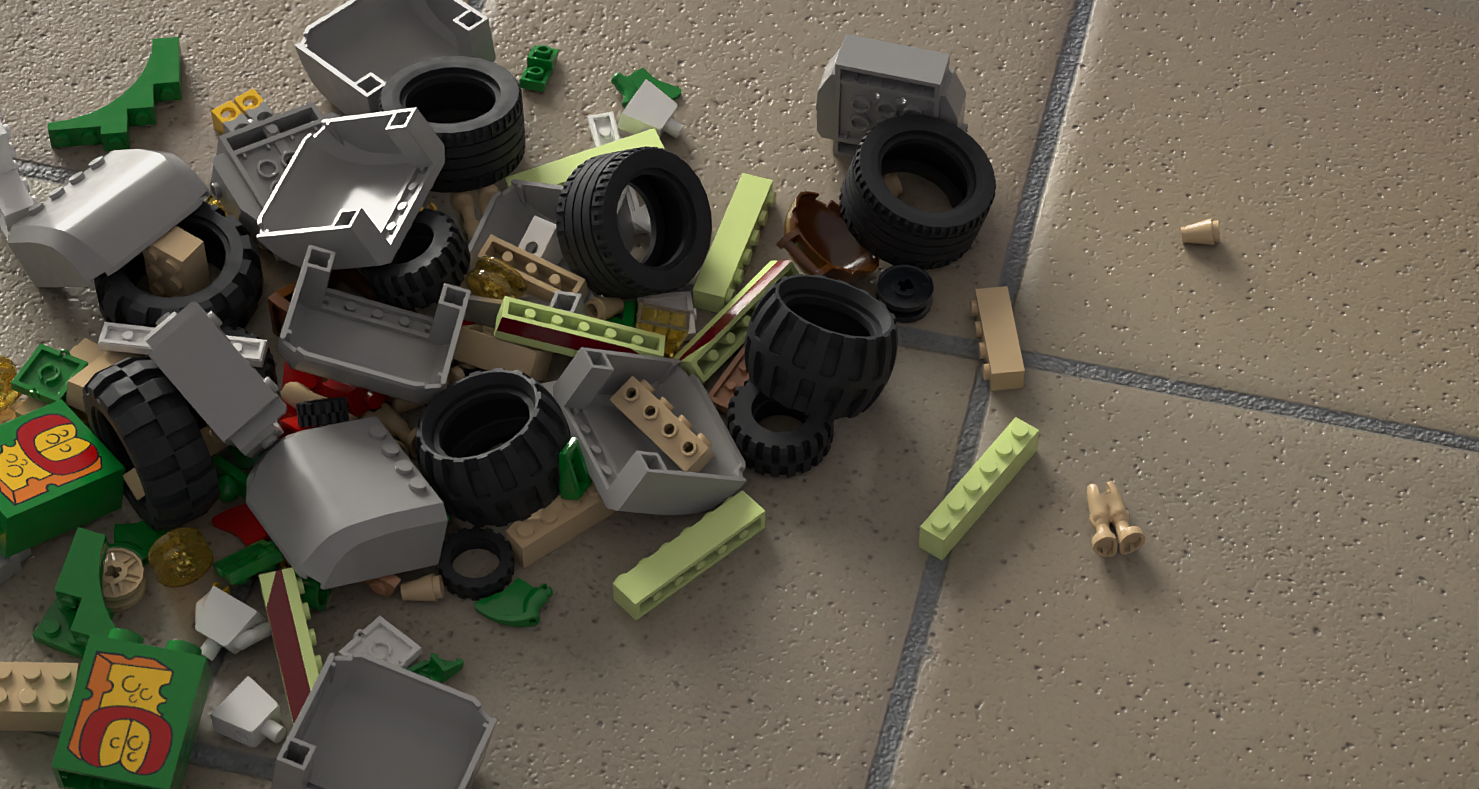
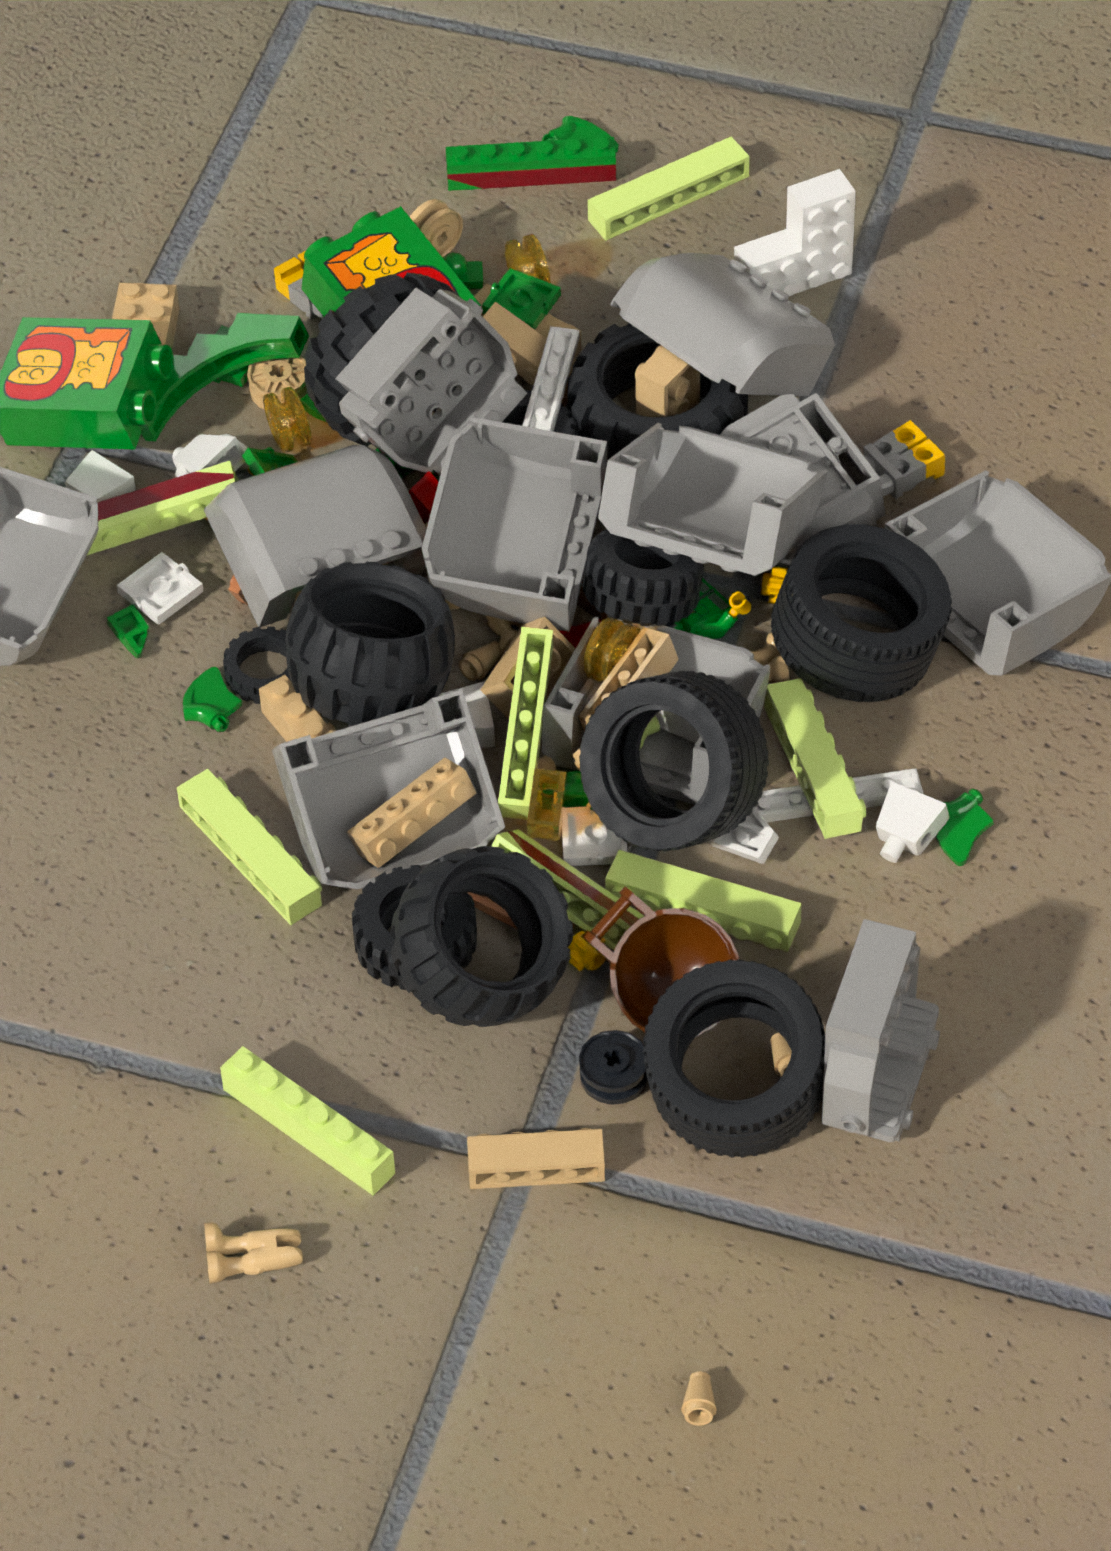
camera: 95 degrees right, 0 degrees up
green arch [48,37,182,152] -> none
black tyre [296,397,349,427] -> none
tan cone [401,573,445,602] -> none
green slope [519,45,559,92] -> none
green slope [559,437,591,500] -> none

